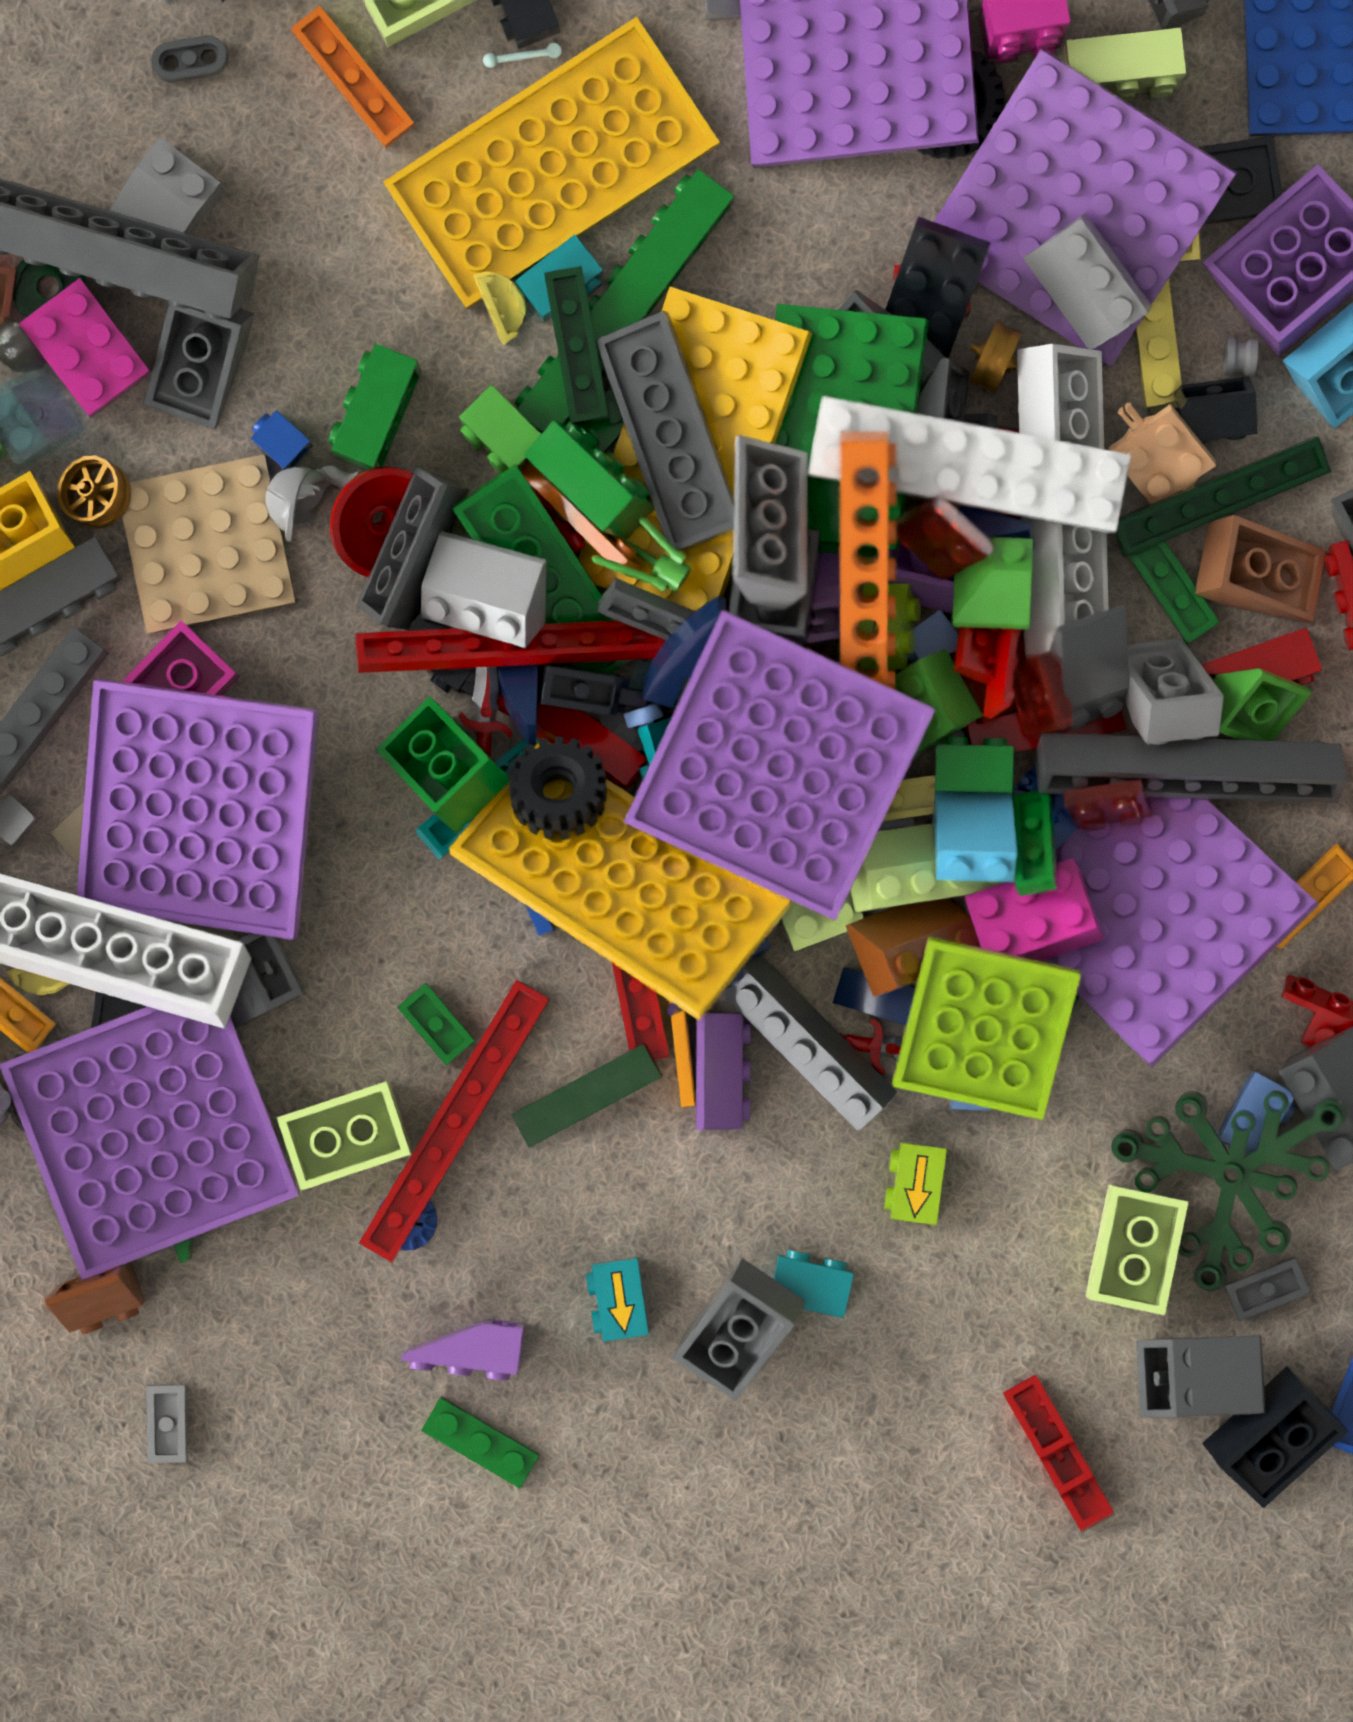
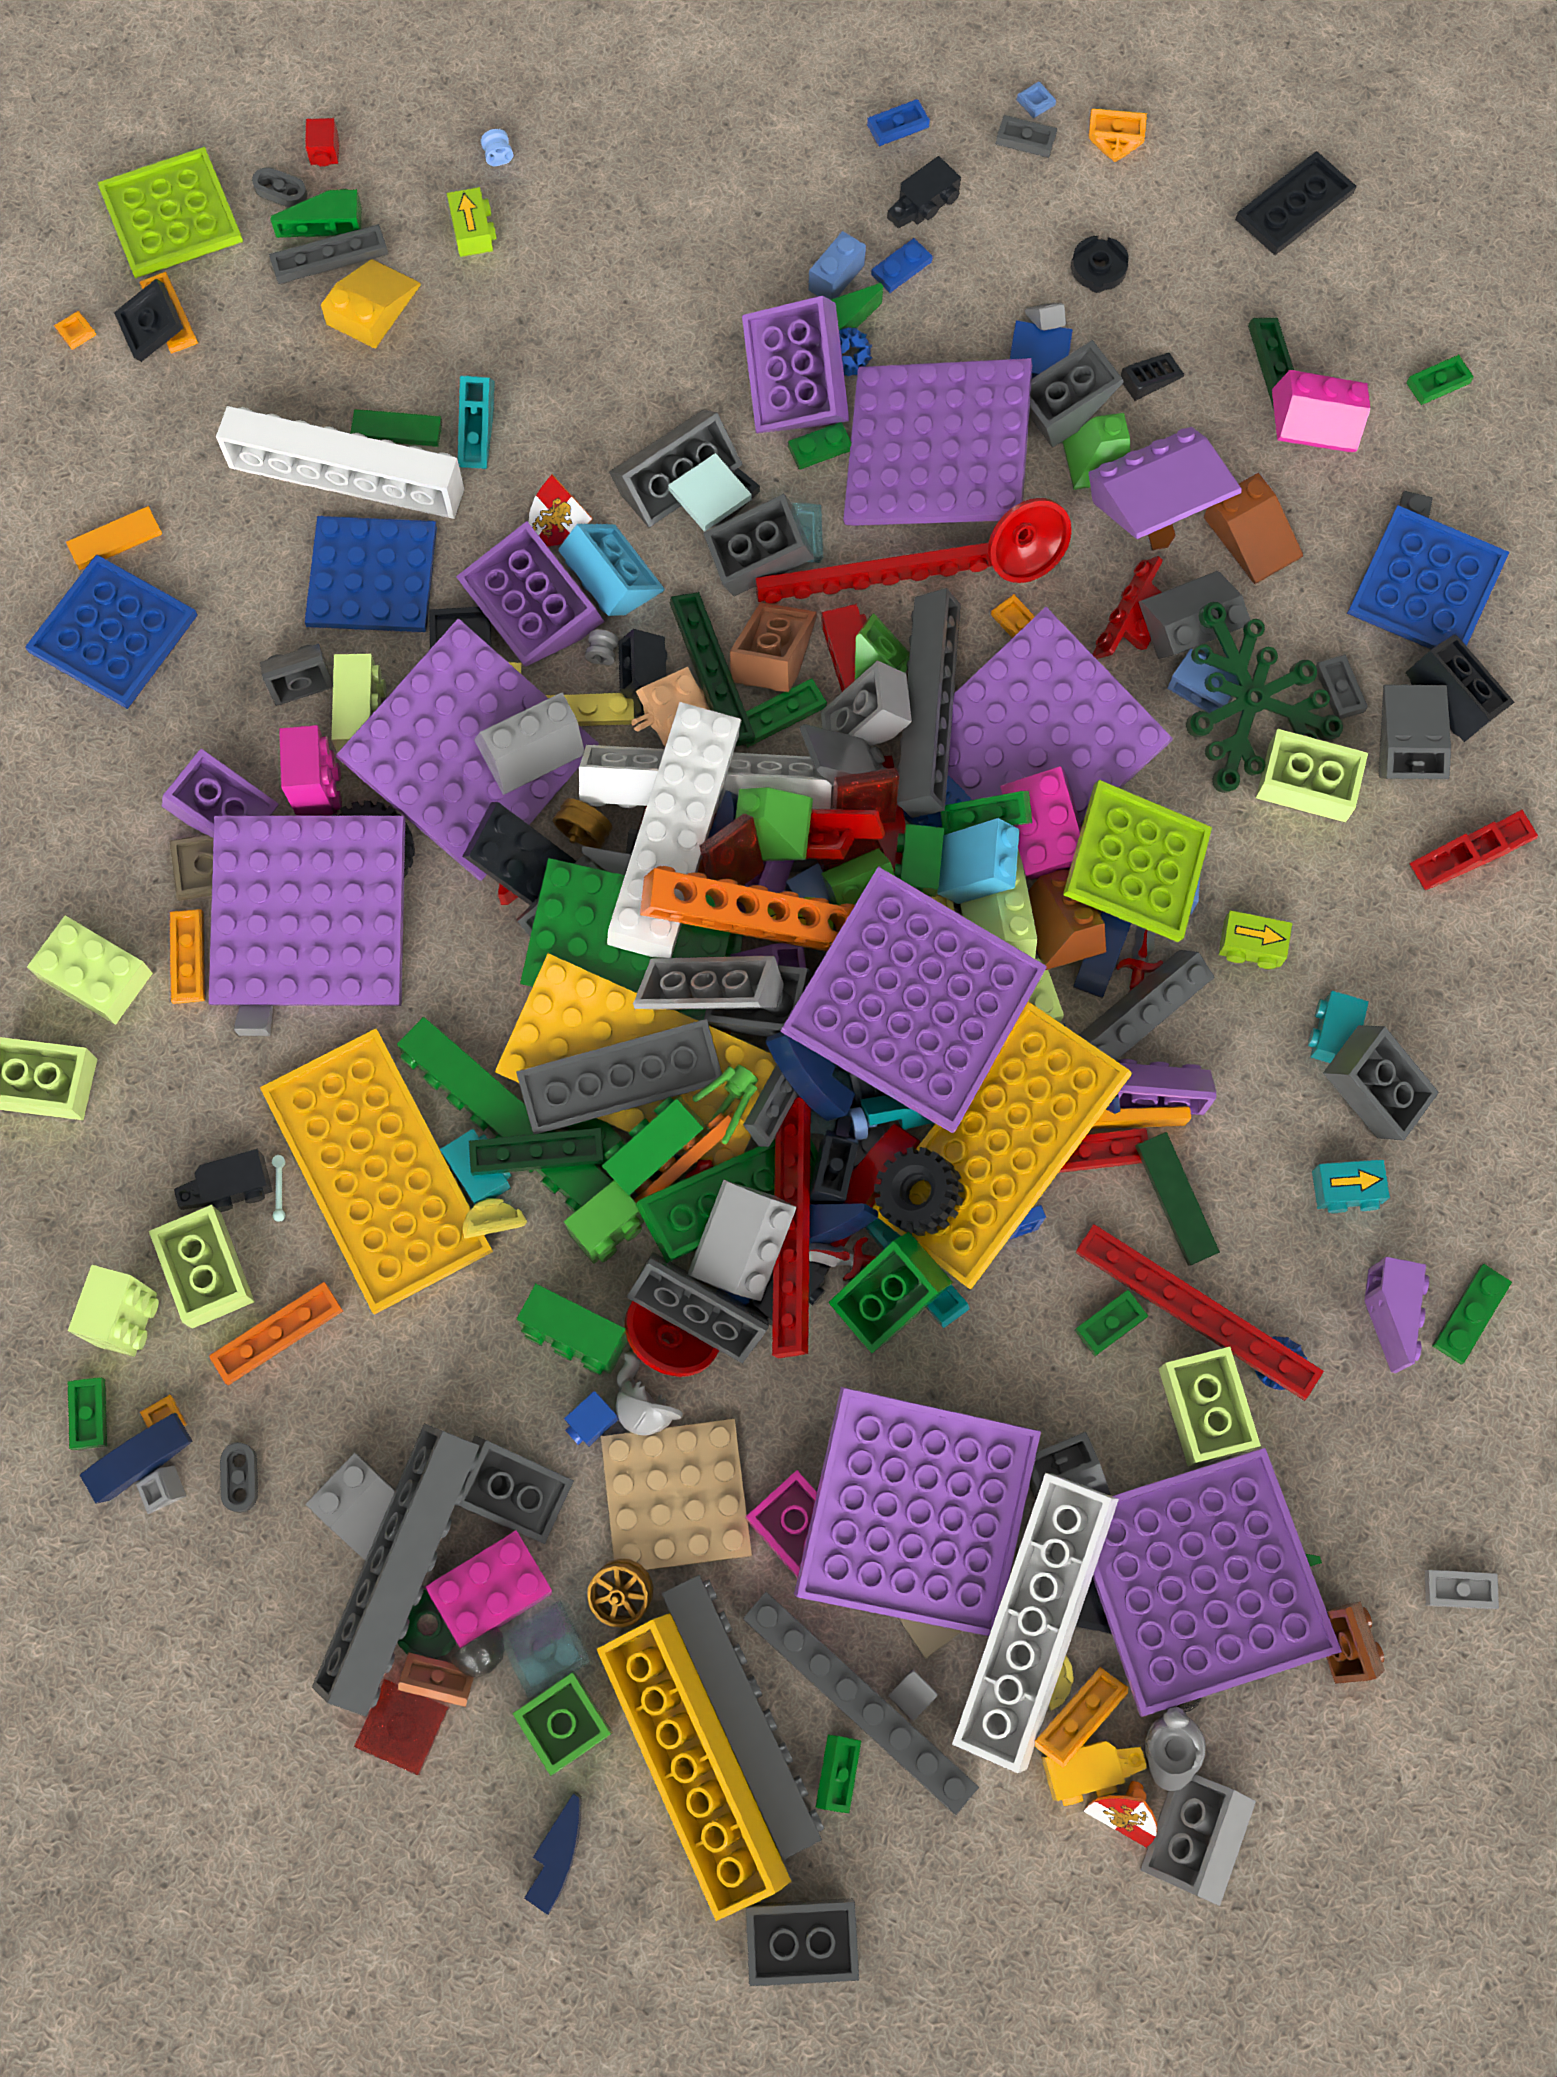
camera: 90 degrees left, 15 degrees down
clear red plate [1063,780,1153,831] -> none

